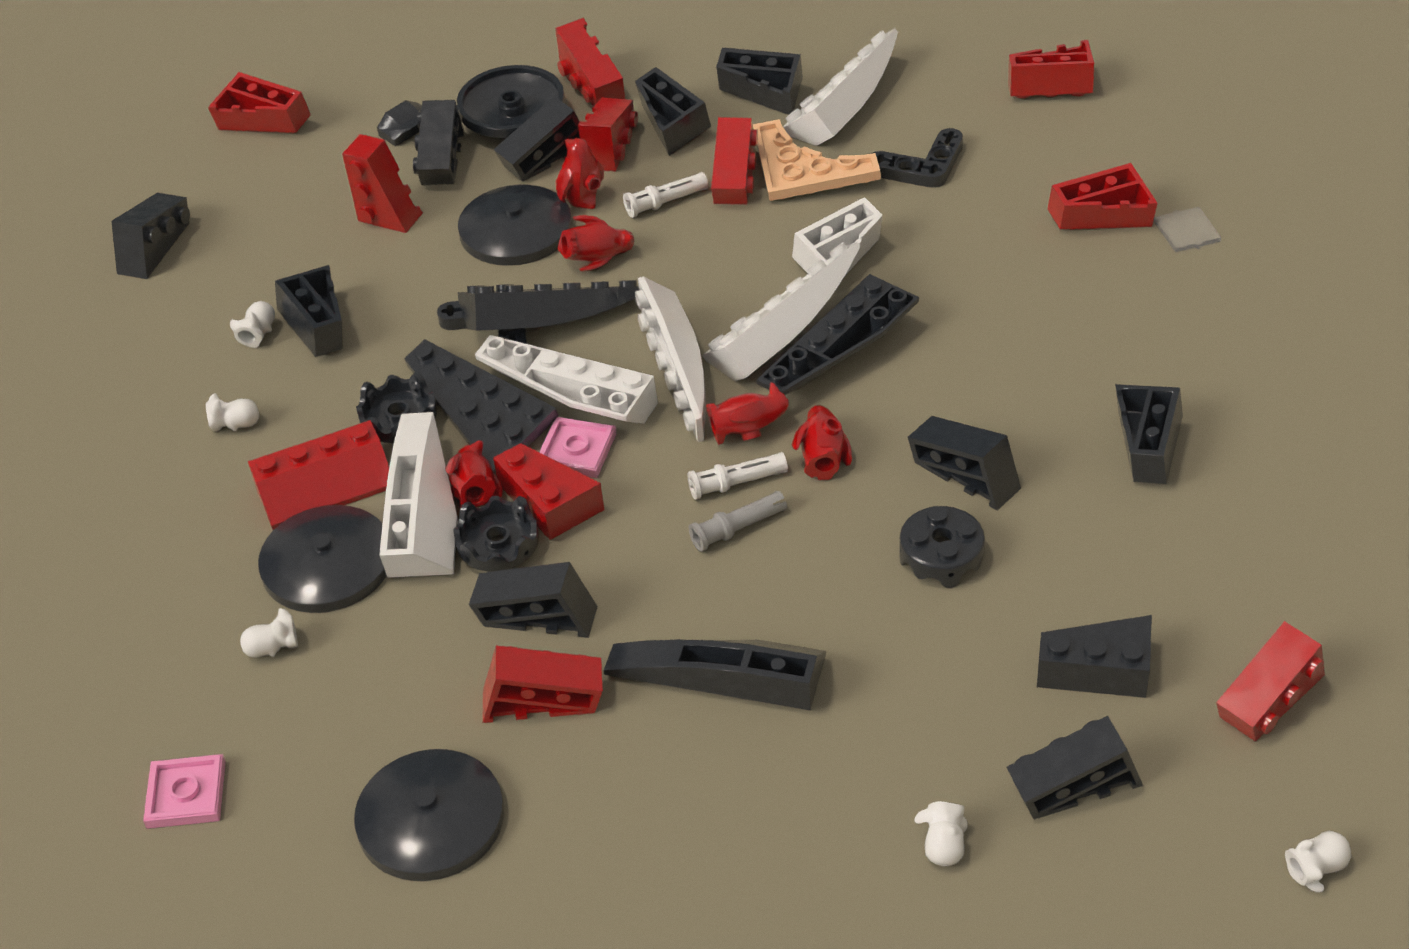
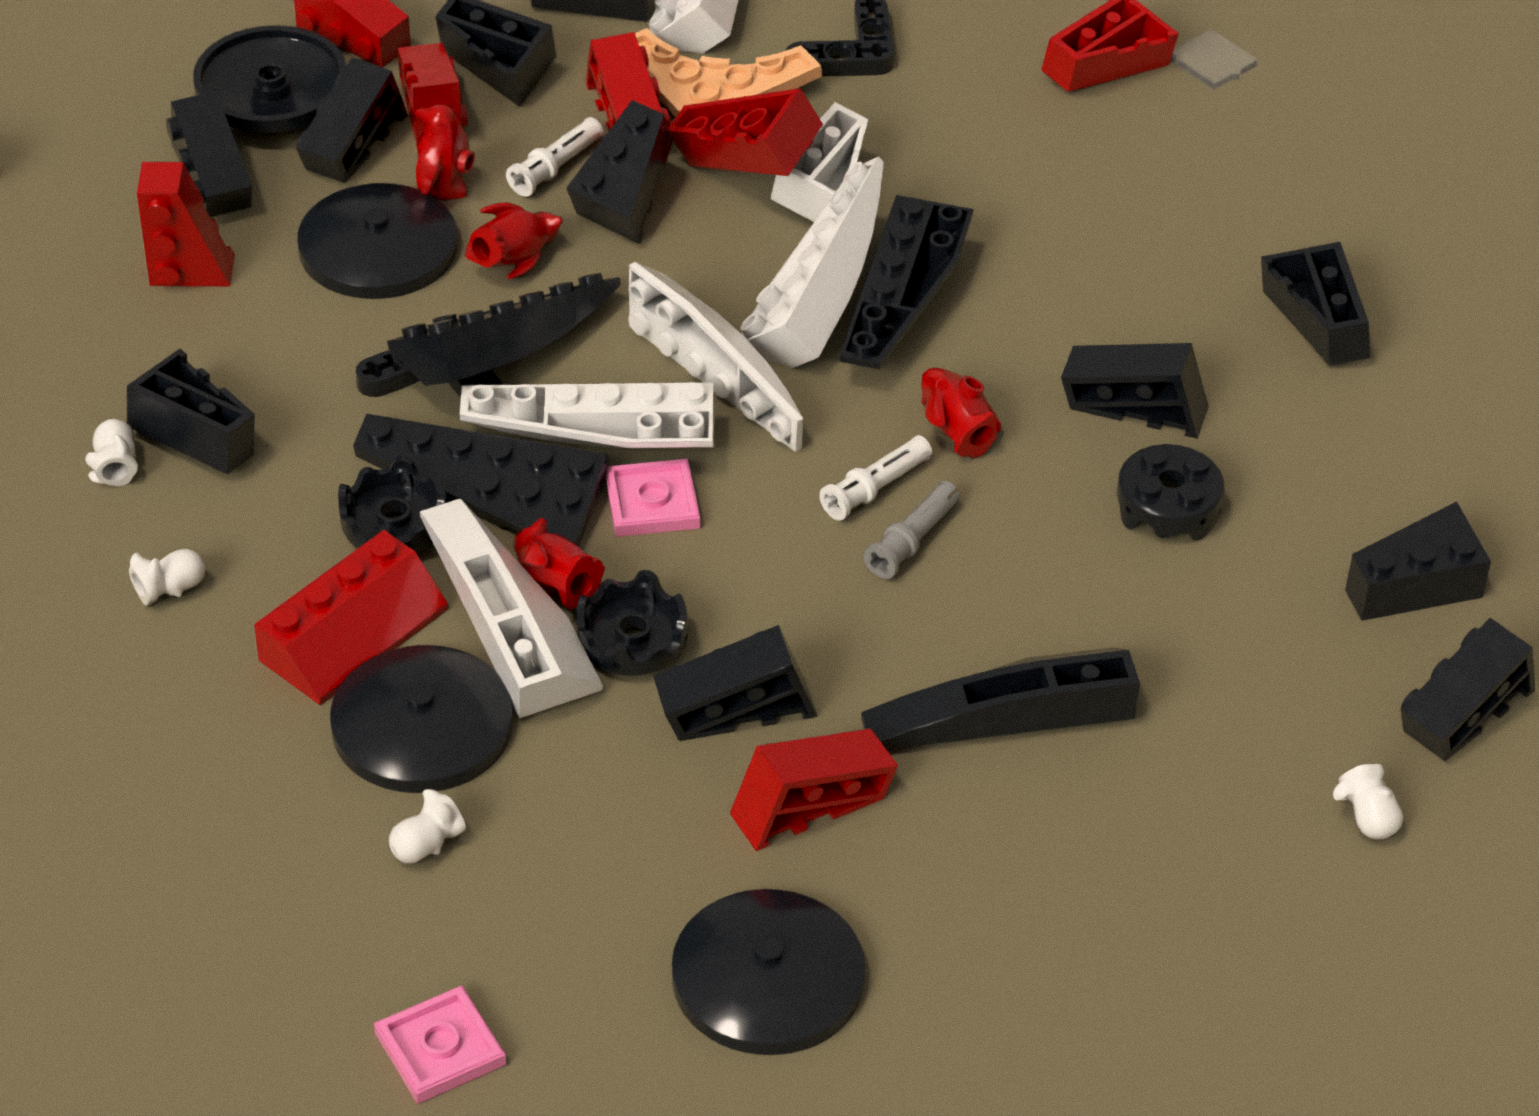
camera: 30 degrees left, 0 degrees up
black slope [377,100,422,146] -> none
red wedge [493,443,605,540] -> none
red animal [706,383,789,445] -> none
none -> black wedge [566,100,673,244]
none -> red wedge [668,88,823,176]

